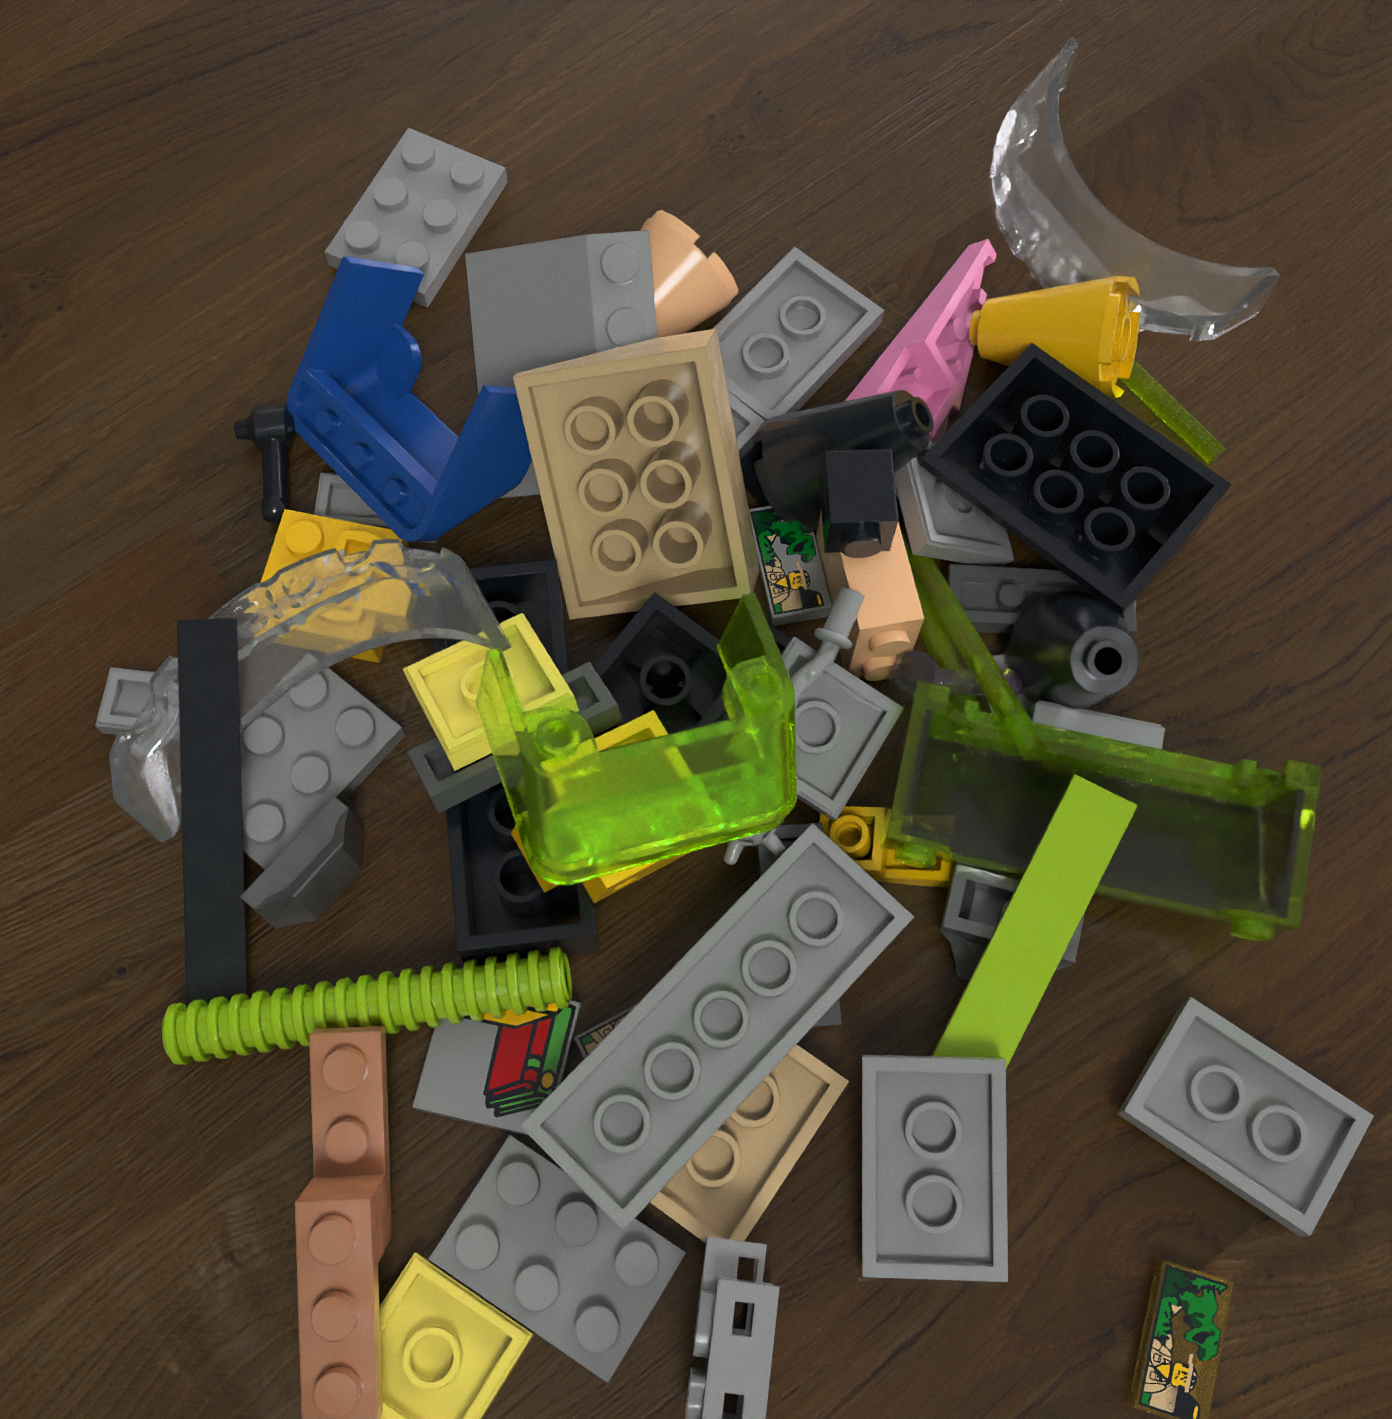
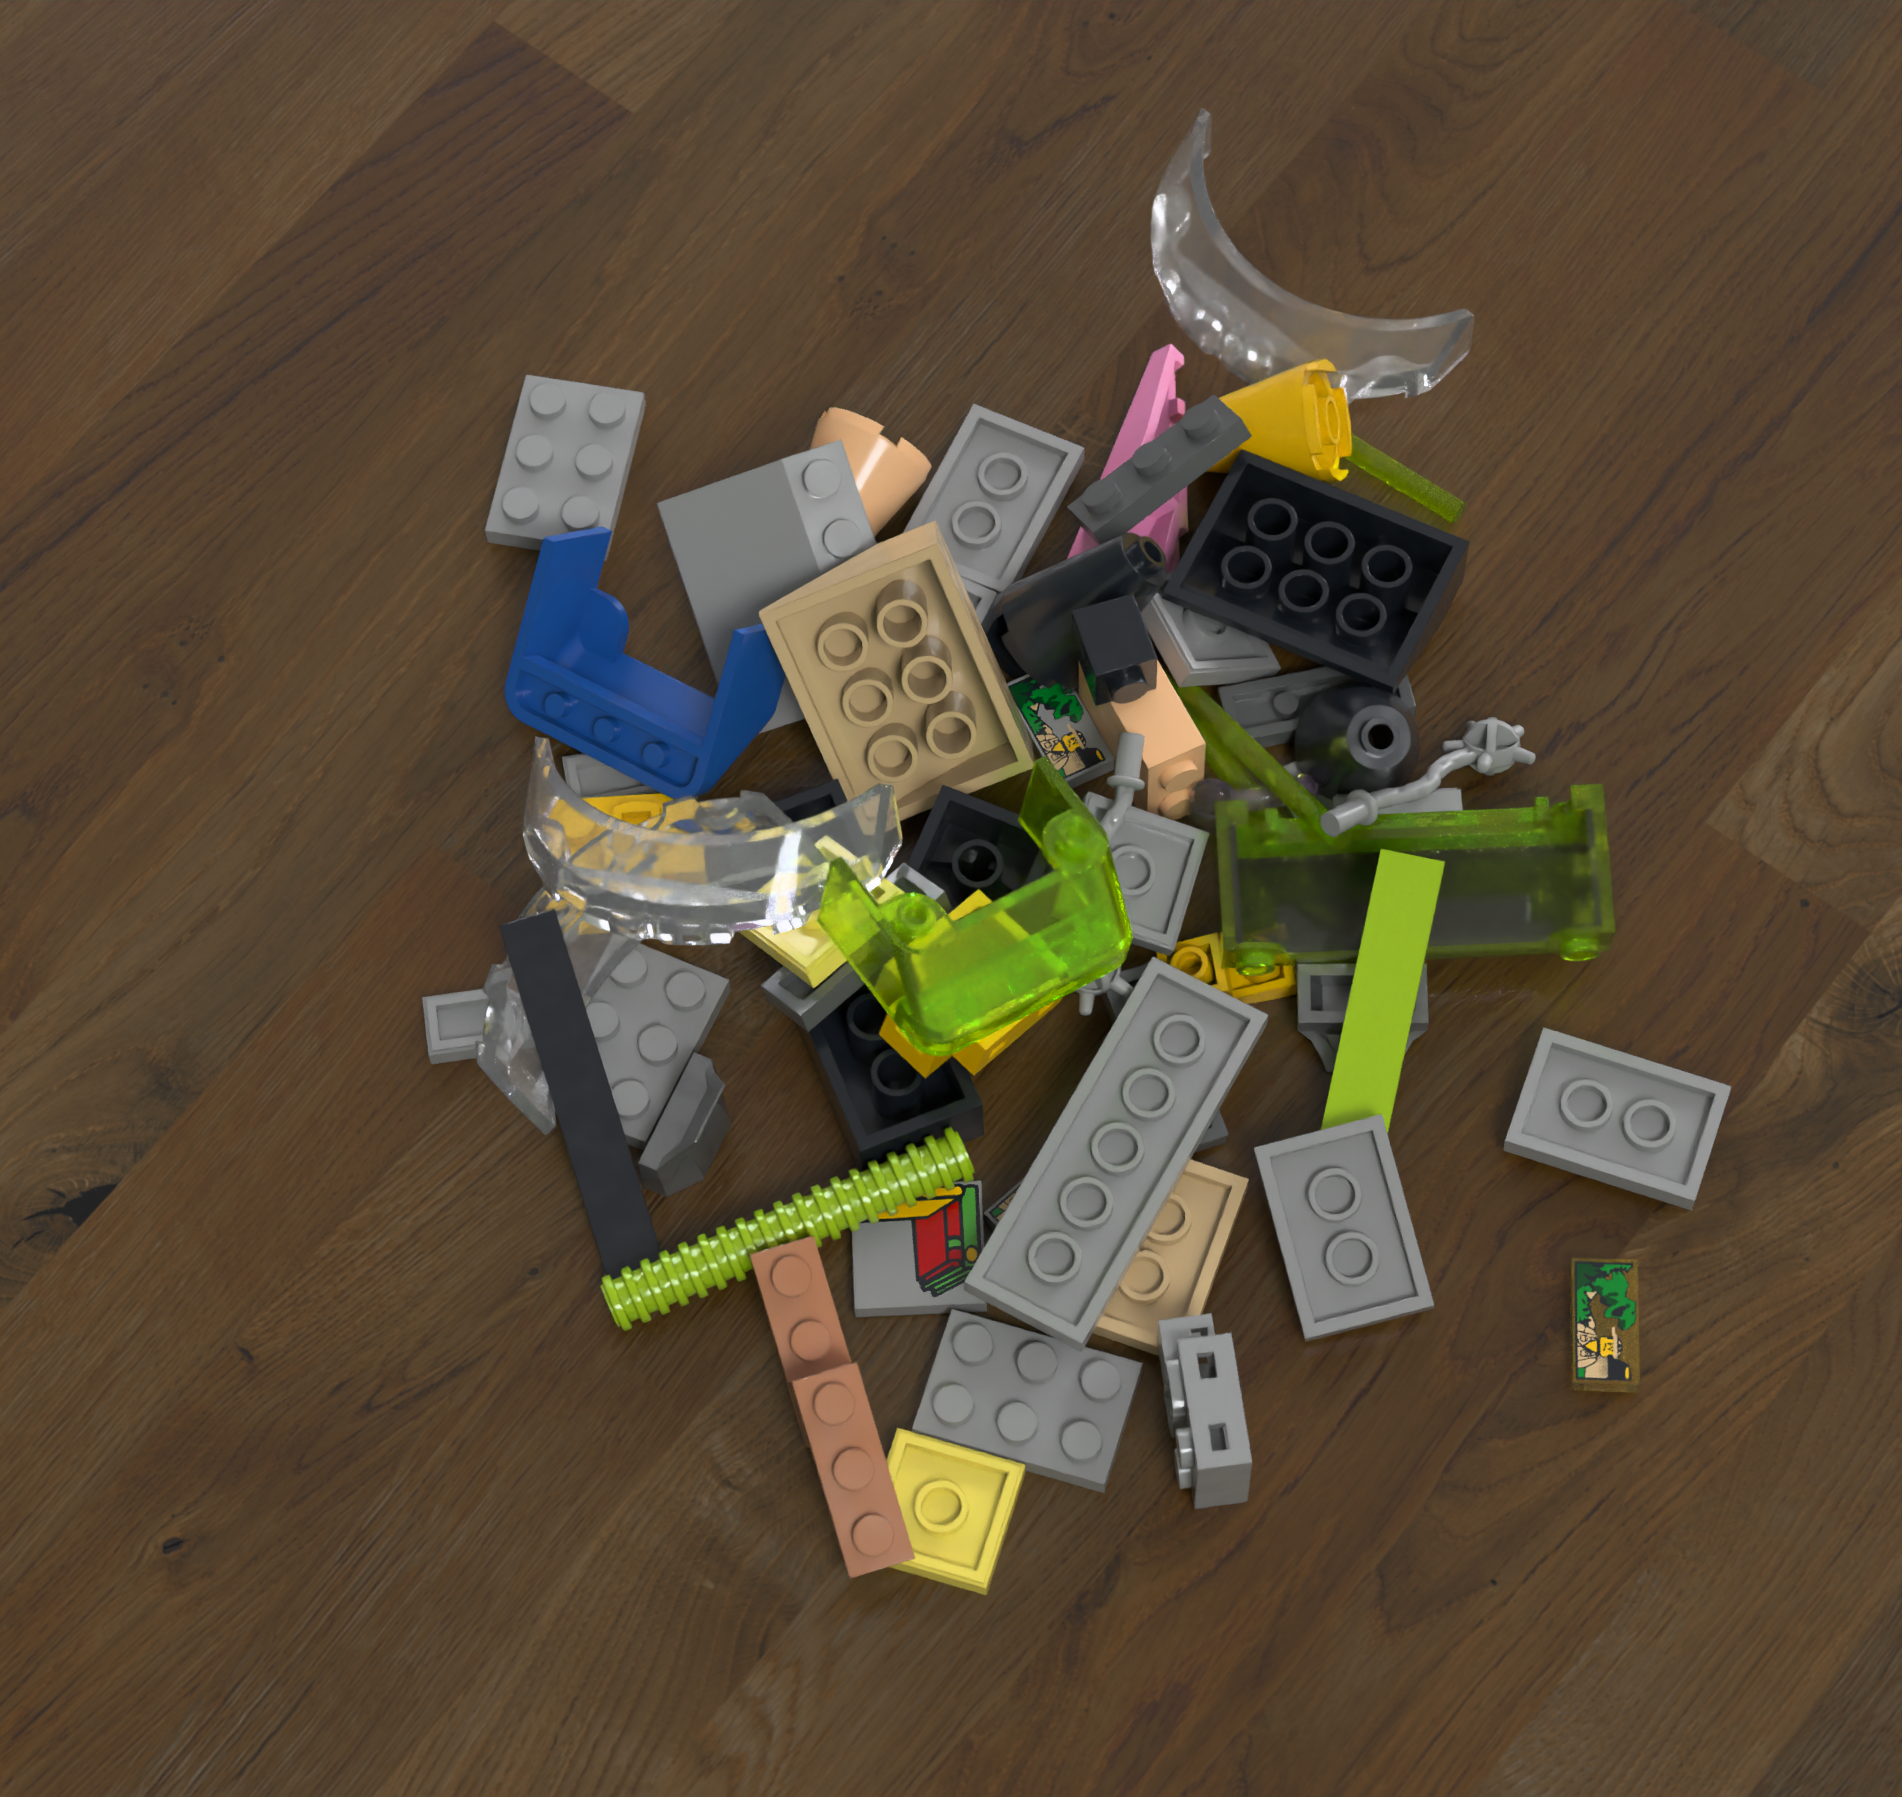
camera: 10 degrees left, 5 degrees down
black piece [234,404,297,524] -> none
none -> clear windscreen [523,737,902,945]
none -> dark grey plate [1067,394,1252,545]
none -> light grey piece [1320,717,1536,837]

